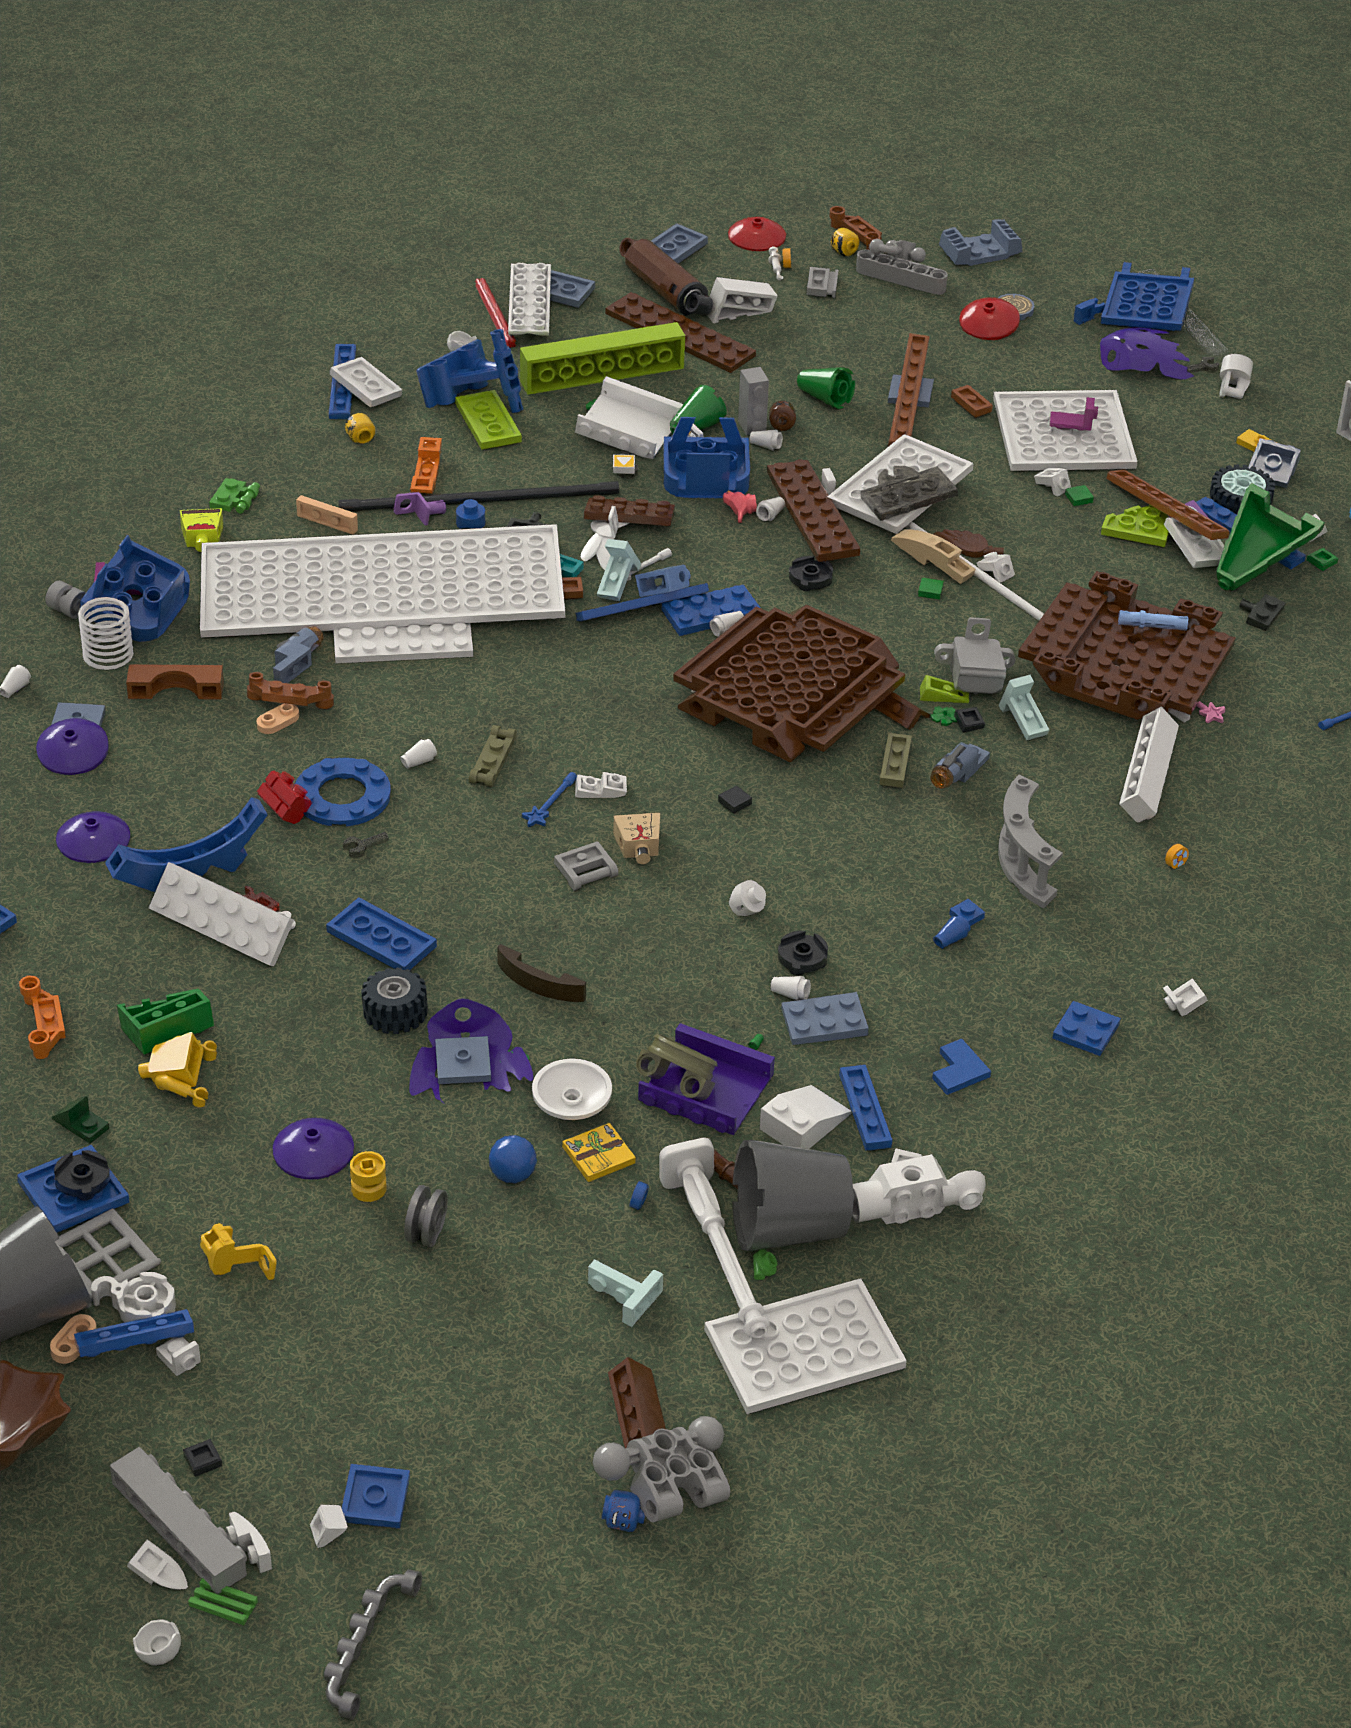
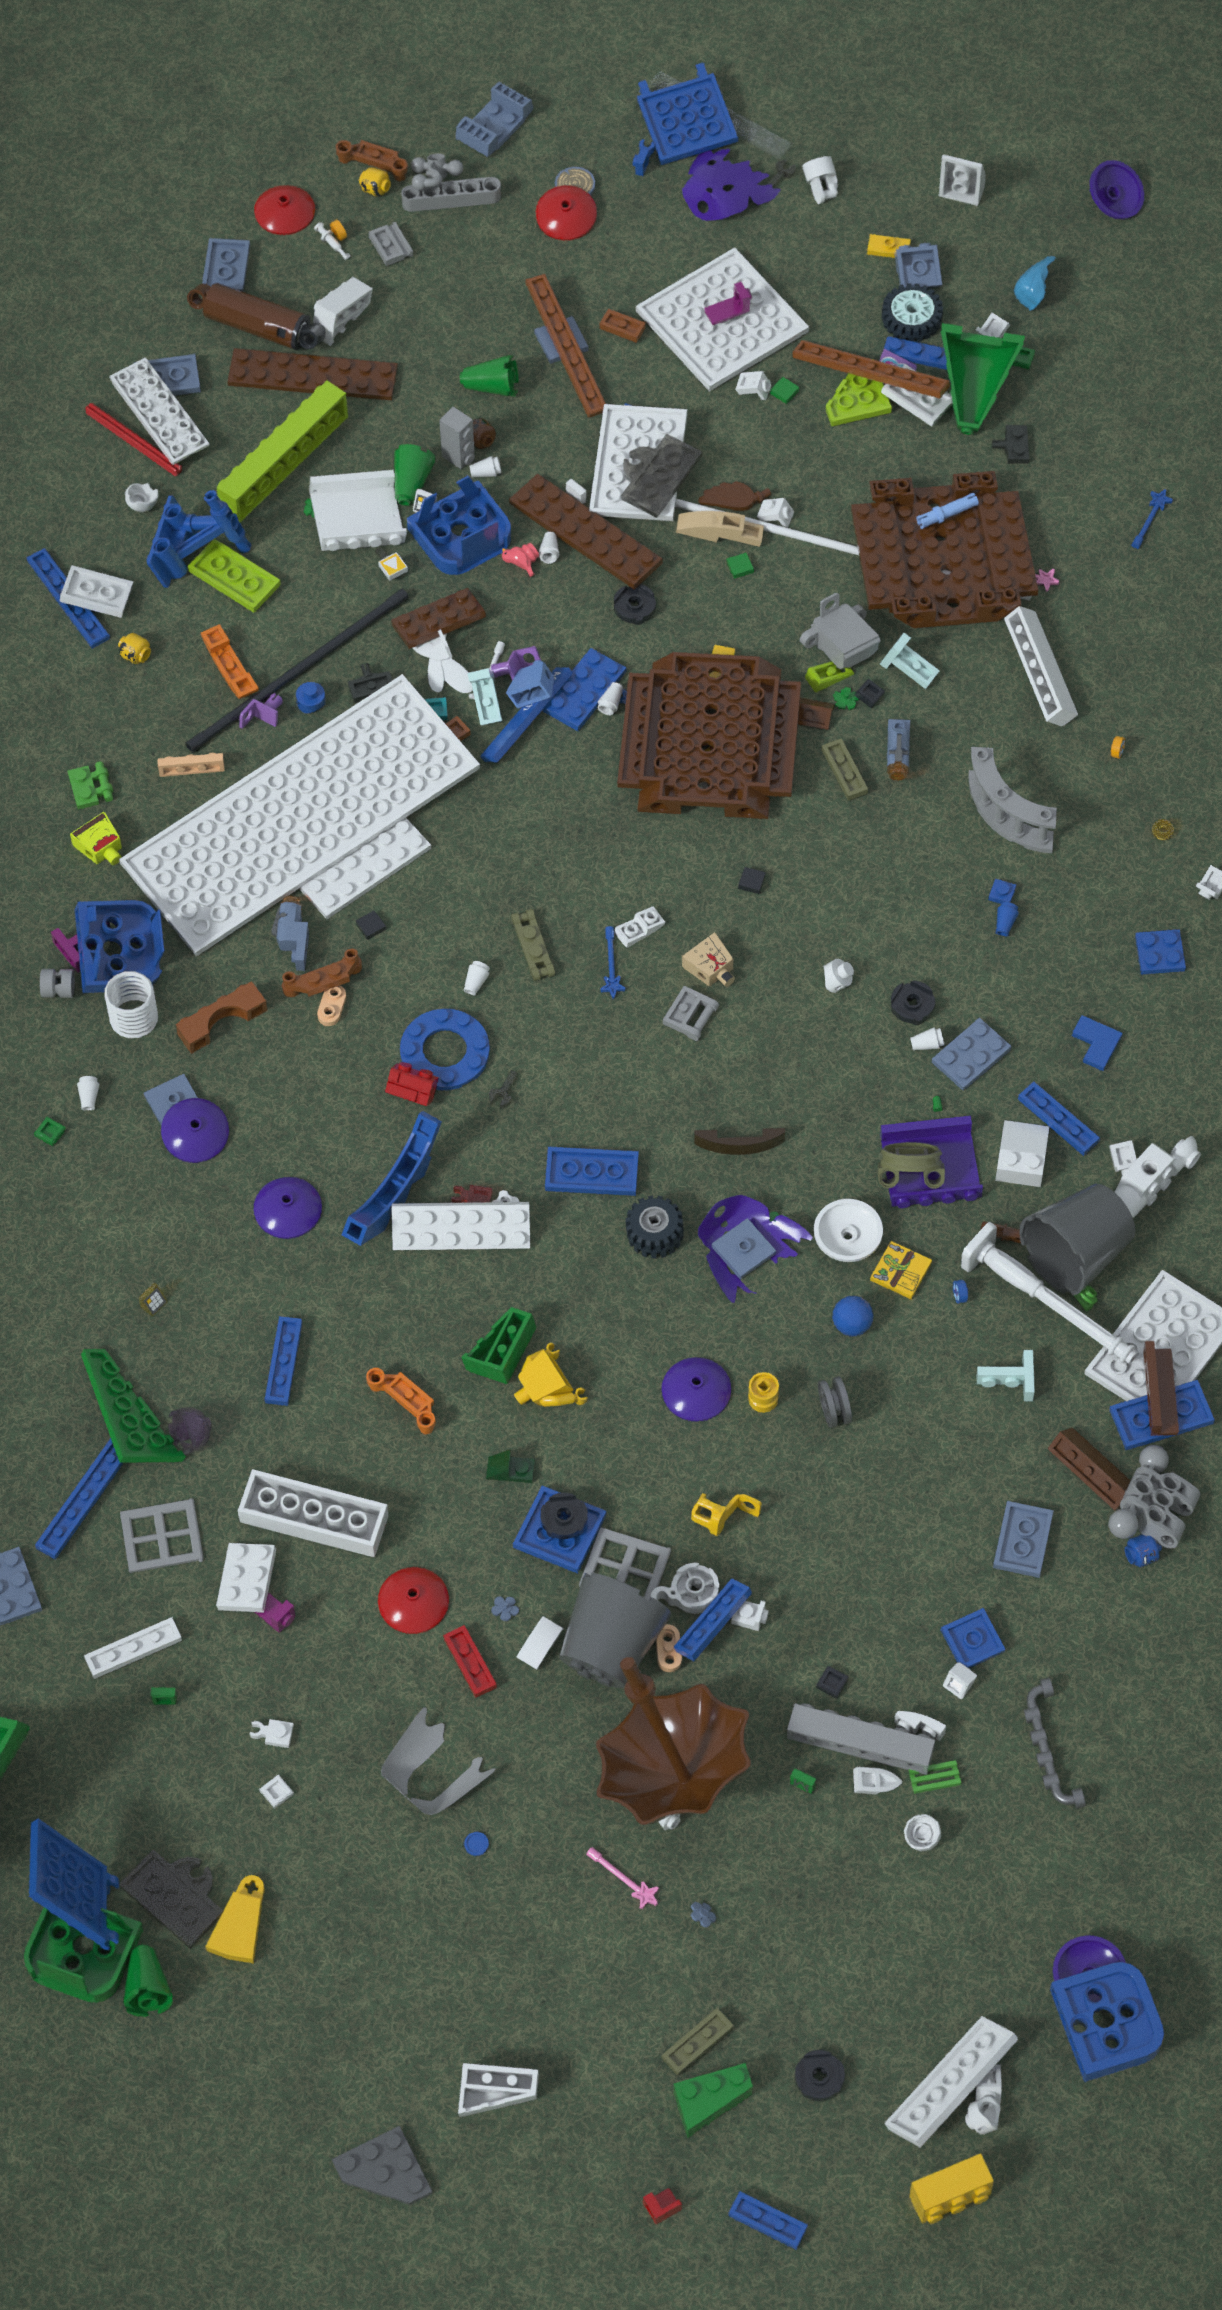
camera: 30 degrees left, 20 degrees up
none -> black tile [356,910,386,940]
none -> medium lavender bracket [491,646,541,680]
none -> green tile [790,1769,816,1794]
none -> sand blue plate [993,1501,1053,1578]
none -> blue plate [1109,1380,1214,1450]
none -> reddish brown panel [1143,1341,1179,1436]
none -> clear yellow plate [1152,819,1174,840]

